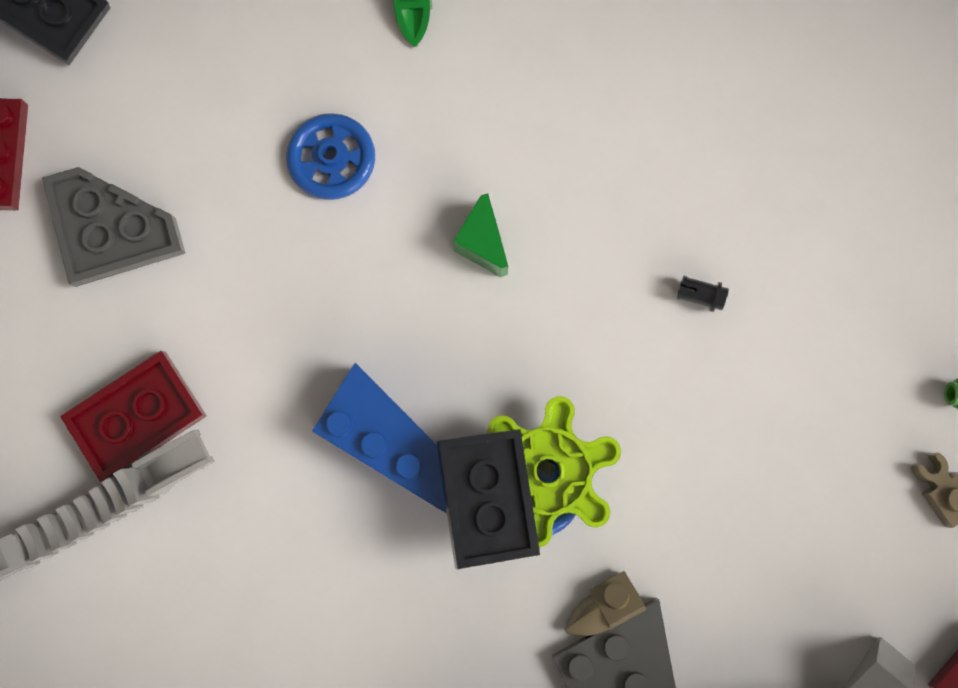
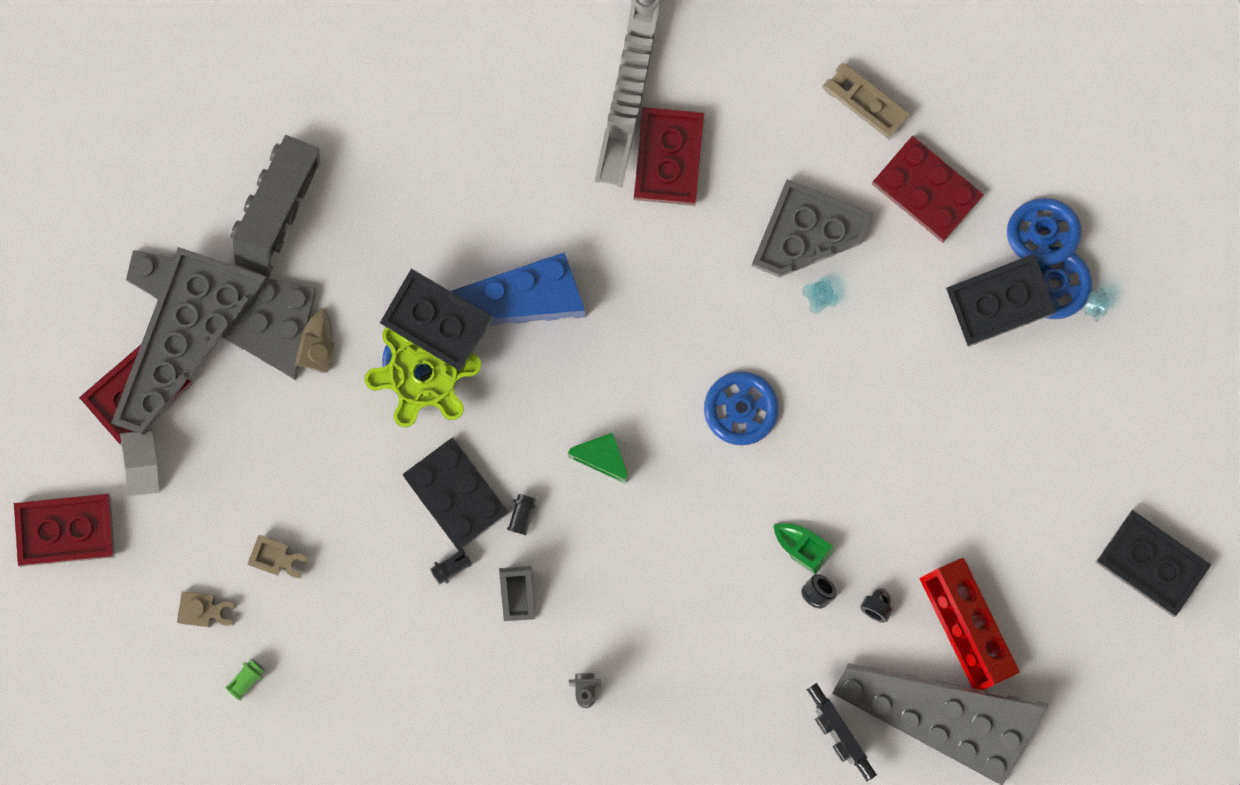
camera: 130 degrees right, 0 degrees up
none -> dark tan plate [247,535,308,579]
none -> black plate [402,437,509,551]
none -> dark grey slope [499,566,535,621]
none -> black pin [507,494,538,536]
none -> dark grey hinge [569,673,602,708]
none -> clear light blue plate [802,278,839,314]

